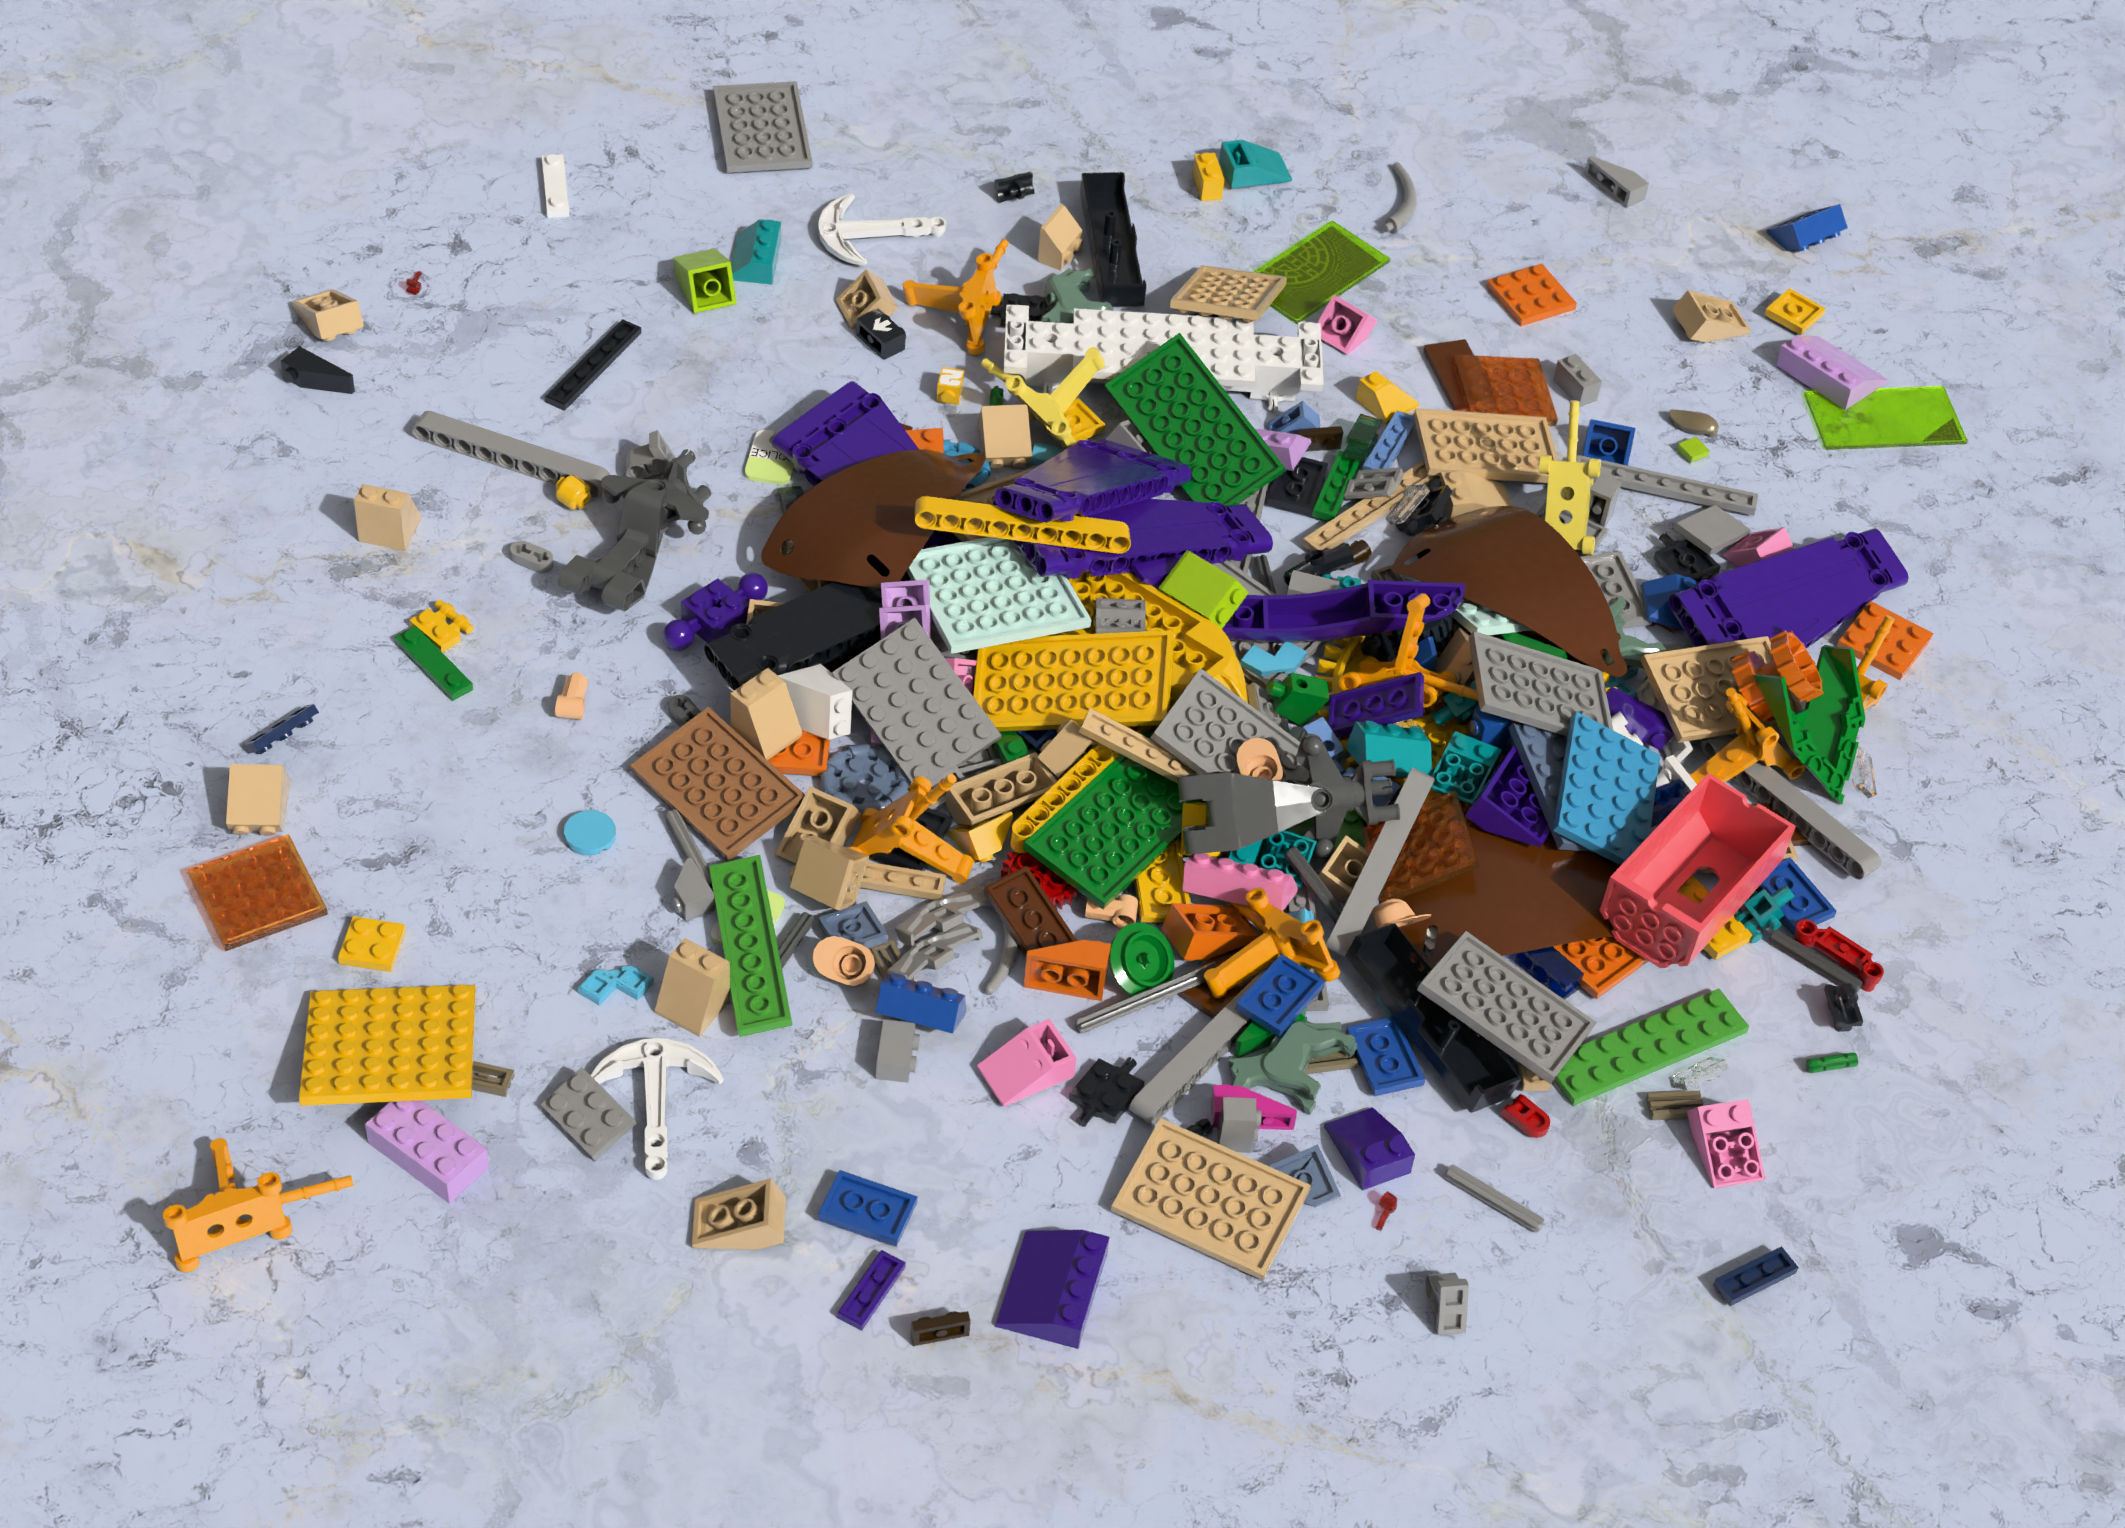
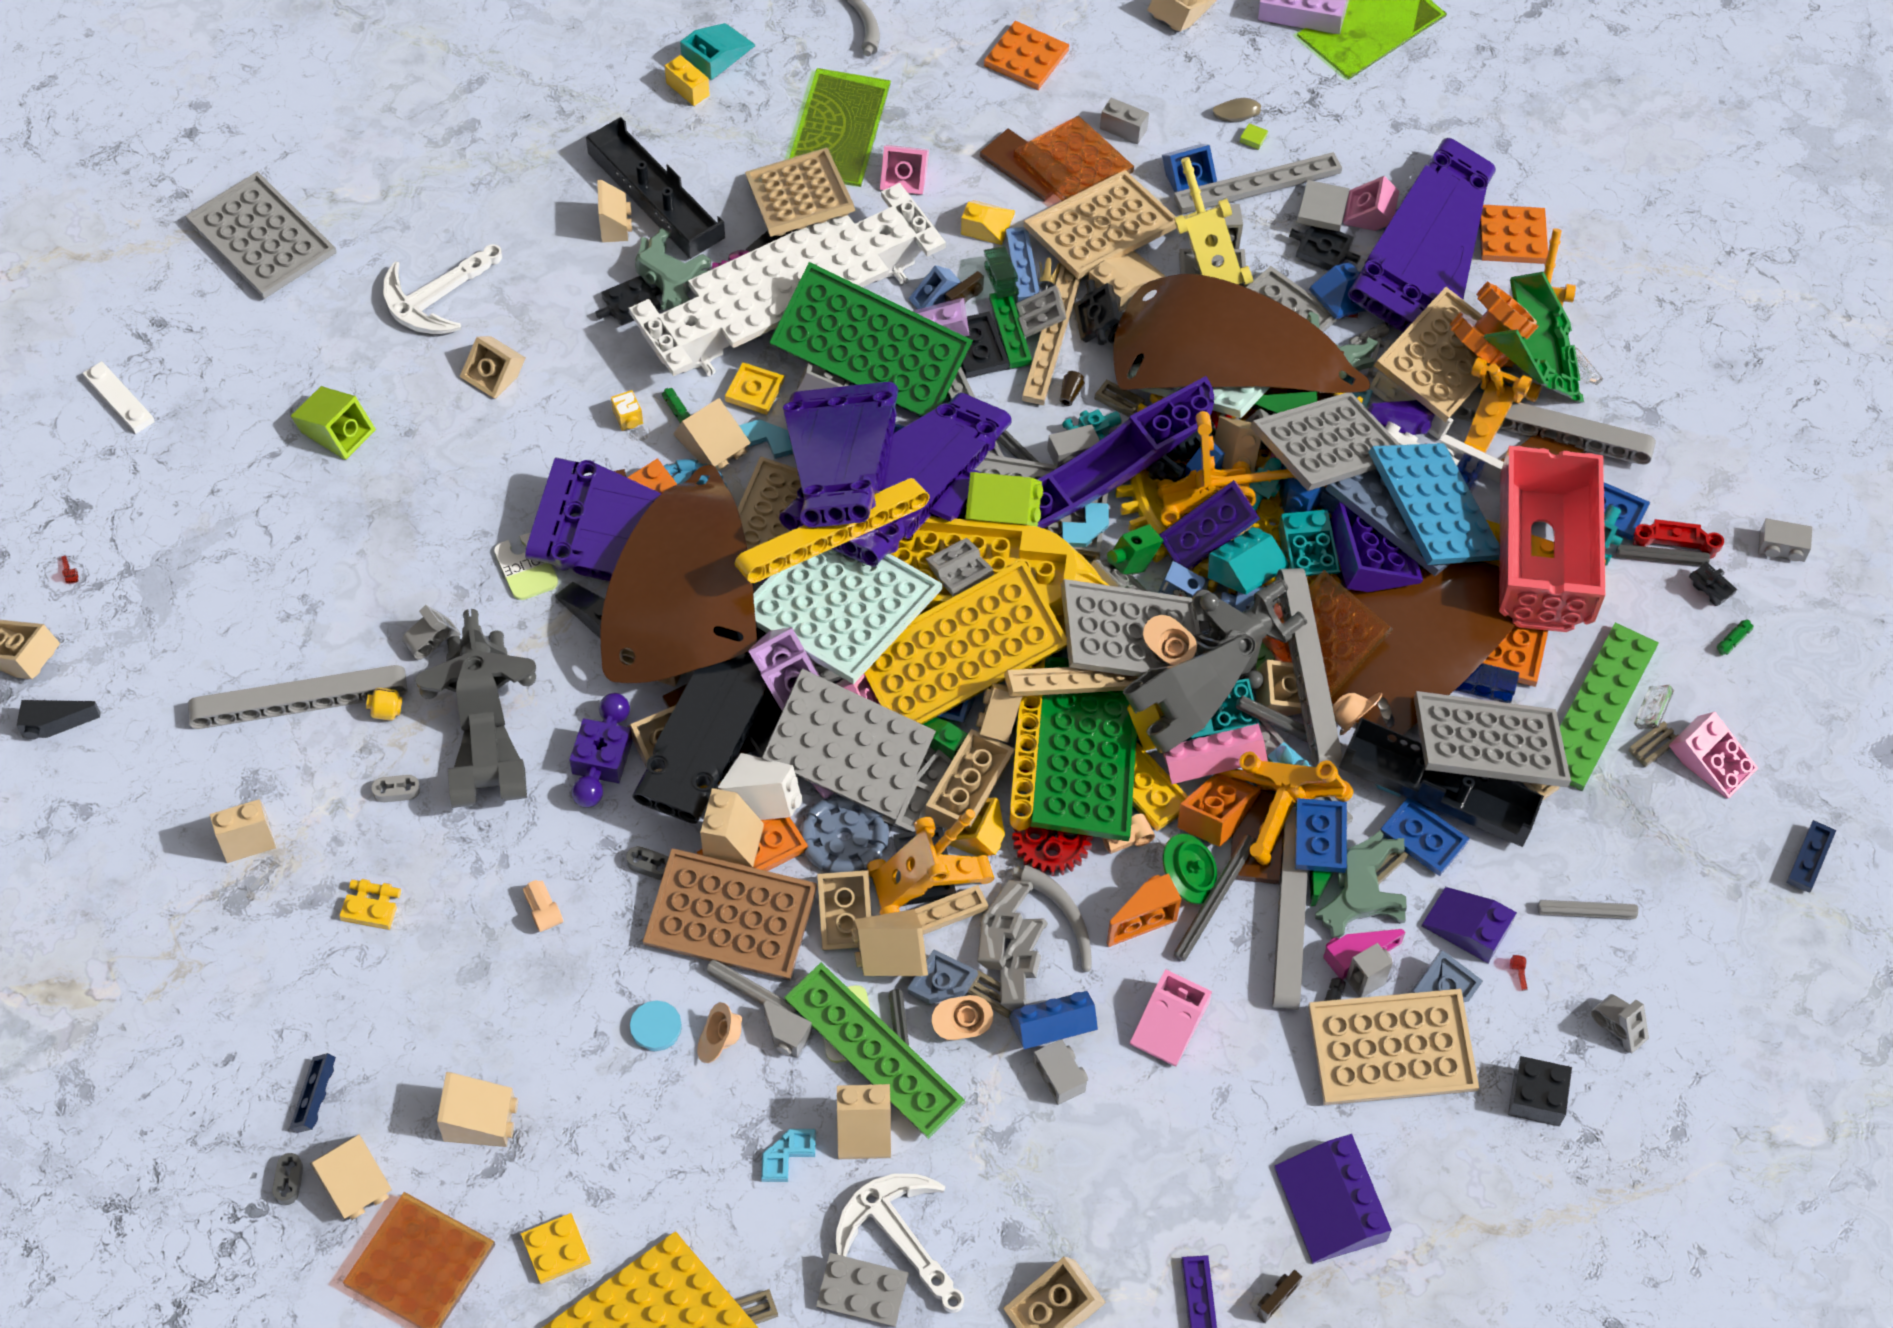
camera: 30 degrees left, 10 degrees up
green plate [395,626,473,701] -> none
black tile [545,319,642,411] -> none
teal slope [731,219,781,285] -> none
blue plate [818,1170,918,1247] -> none
black brick [856,308,906,360] -> none
light orange piece [903,239,1009,355] -> none
light yellow piece [981,347,1105,449] -> none
reddish brown tile [983,866,1077,956] -> none
black hips [994,172,1035,203] -> none
black plate [1069,1057,1144,1127] -> none
black piece [1283,543,1355,587] -> none
clear plate [1385,484,1430,525] -> none
red plate [1500,1094,1551,1138] -> none
none -> dark grey beam [272,1153,303,1205]
none -> tan slope [437,1072,518,1147]
none -> light nougat piece [697,1002,742,1063]
none -> pearl gold piece [1038,258,1061,290]
none -> black brick [1508,1056,1572,1127]
none -> light grey brick [1758,518,1812,562]

